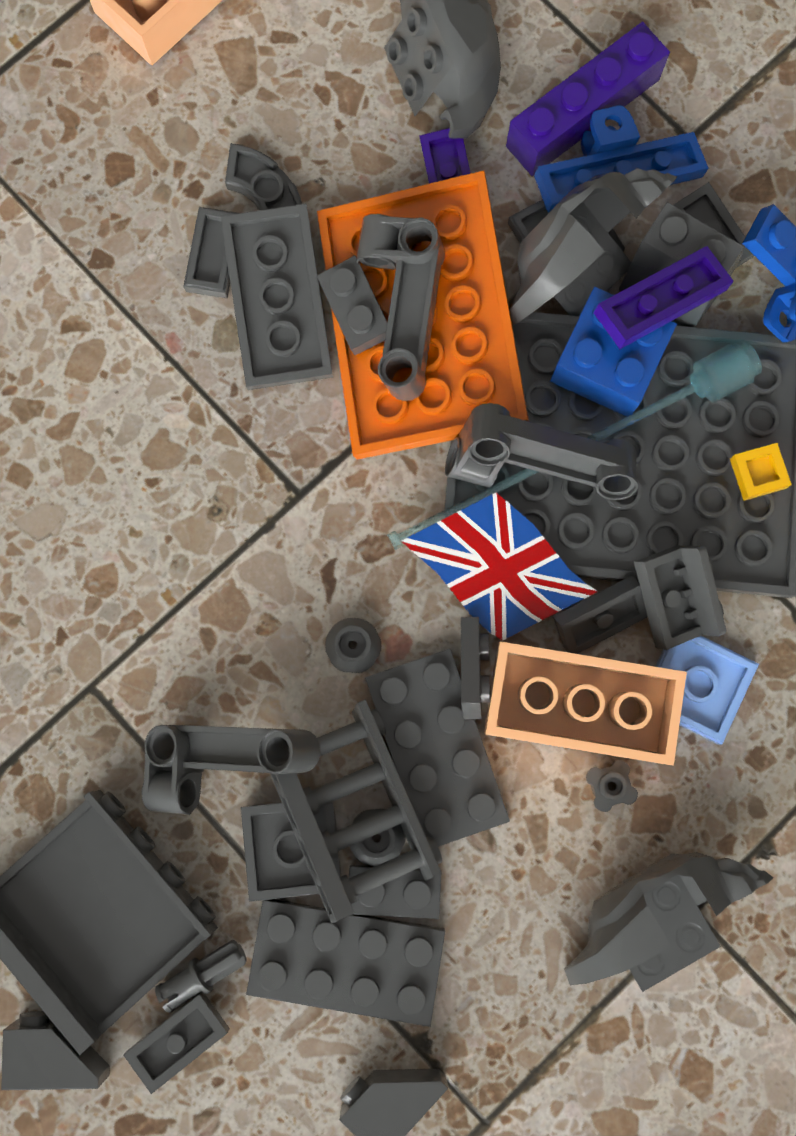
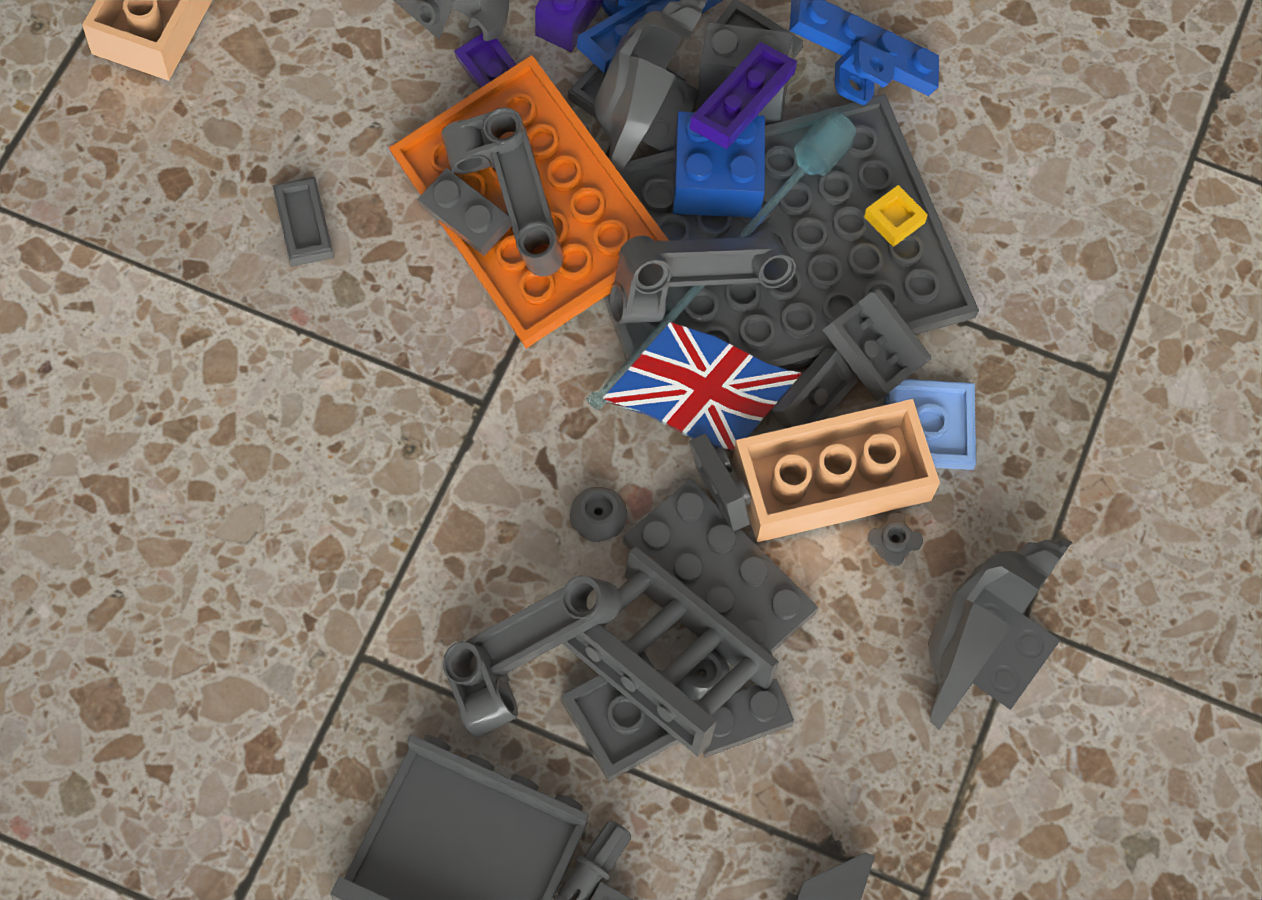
camera: 30 degrees left, 15 degrees down
dark grey plate [220,204,333,390] -> none
dark grey tile [225,143,302,211] -> none
dark grey plate [246,899,445,1027] -> none

